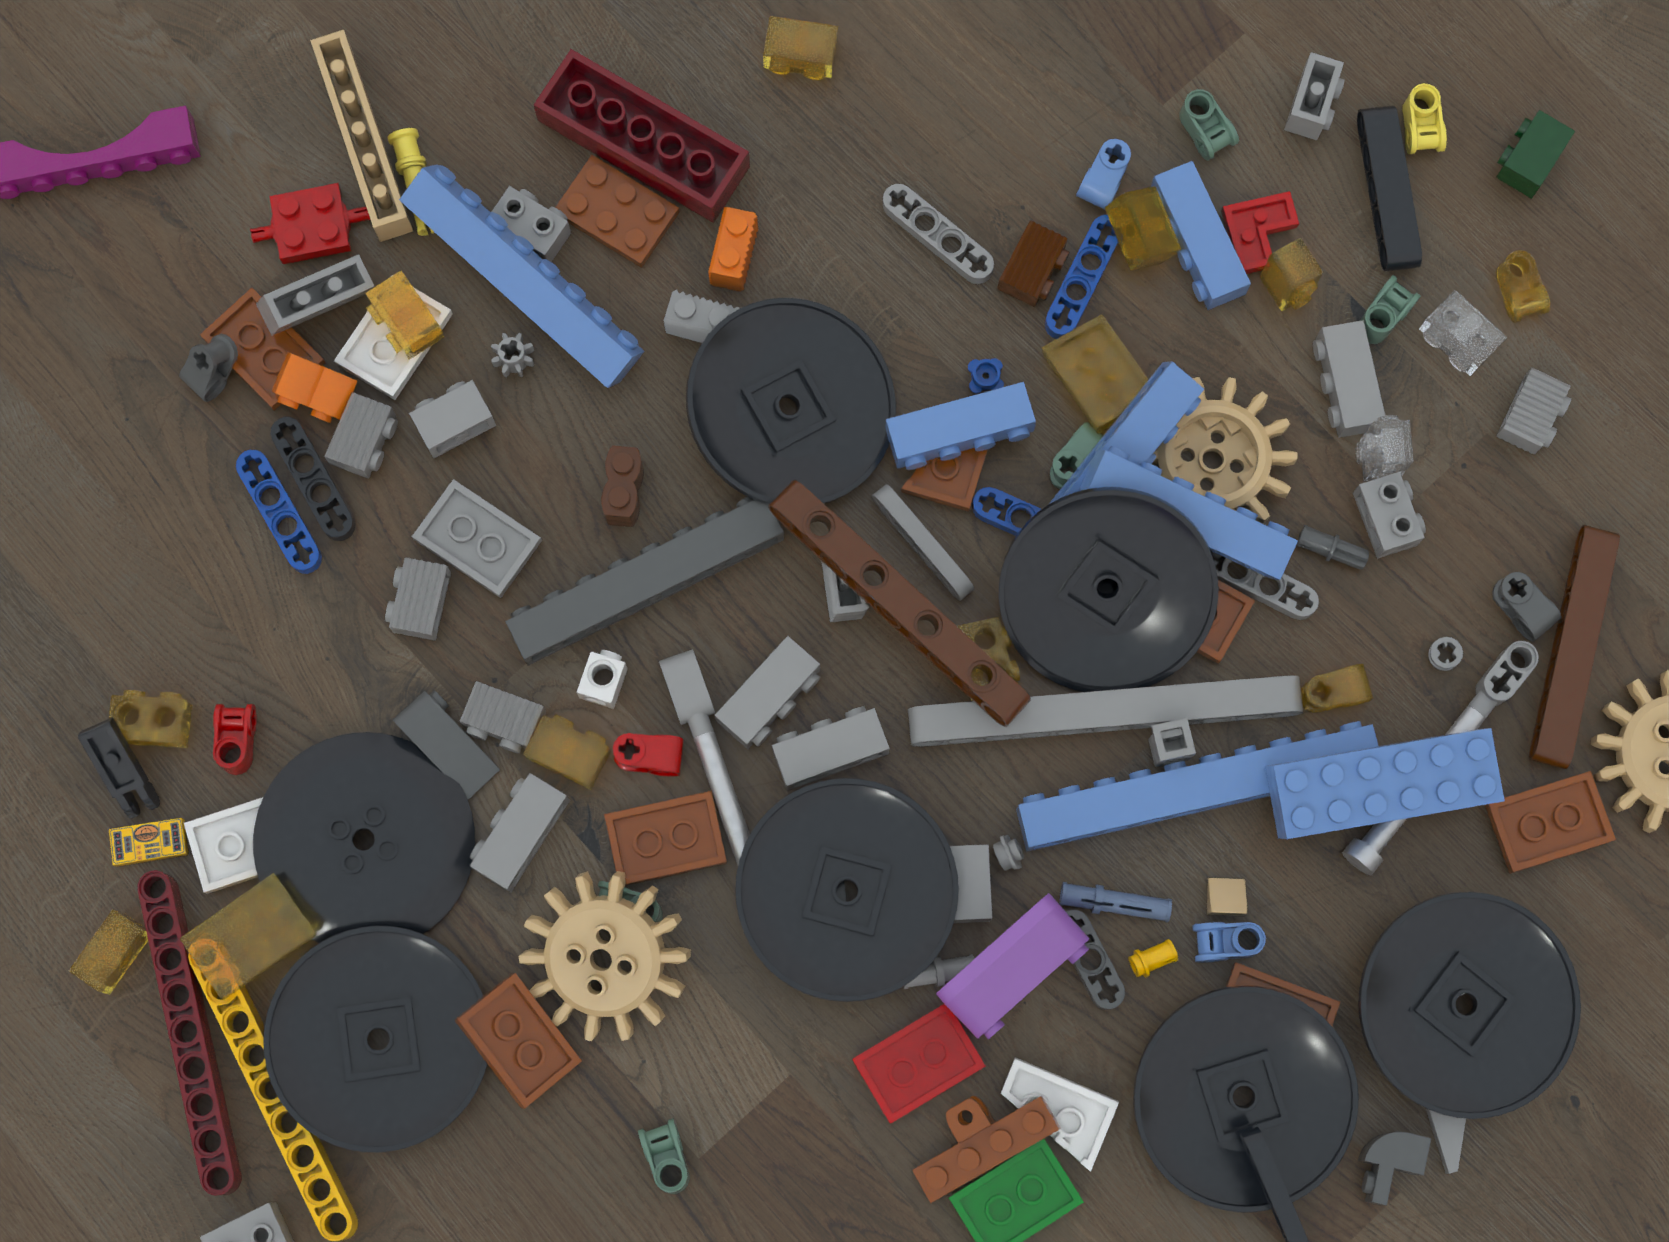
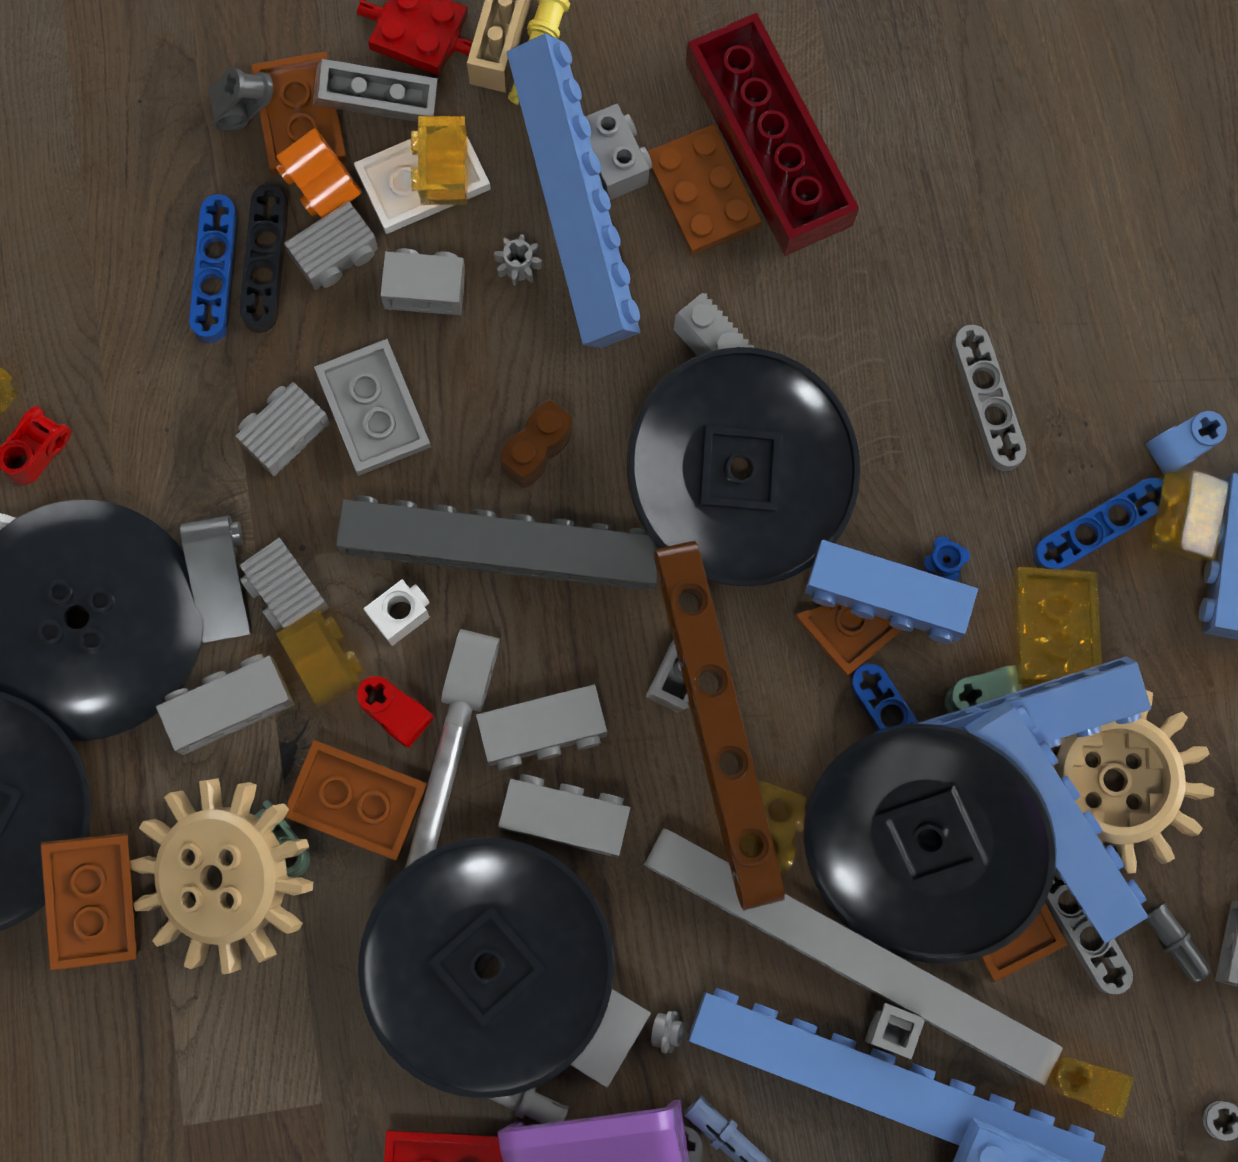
camera: 30 degrees right, 0 degrees up
sand green piece [638,1118,690,1194] -> none
orange brick [708,207,758,292] -> none
clear yellow brick [763,16,838,80] -> none
light grey beam [872,484,974,601] -> none
reddish brown brick [997,221,1070,307] -> none

